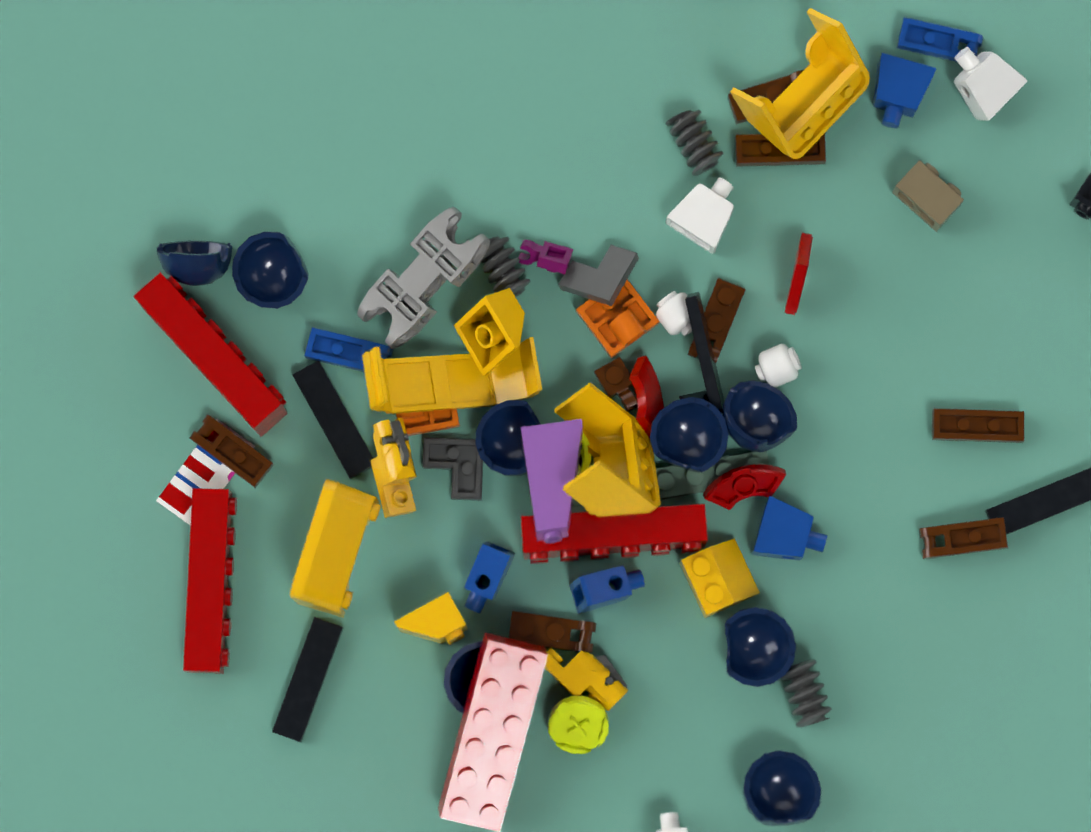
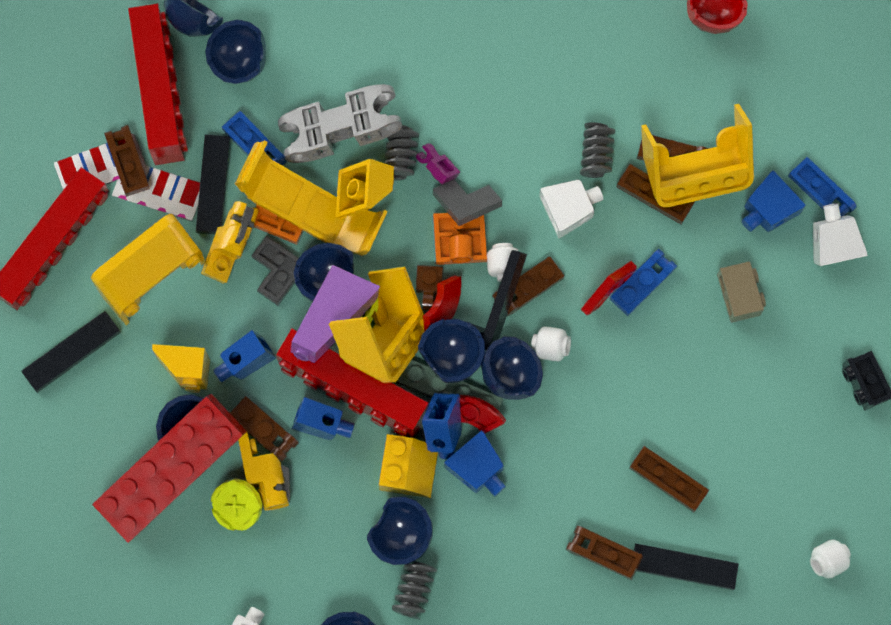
camera: 30 degrees right, 5 degrees down
none -> white sticker [112,166,200,221]
none -> blue torso [422,393,462,459]
none -> blue plate [610,249,678,316]

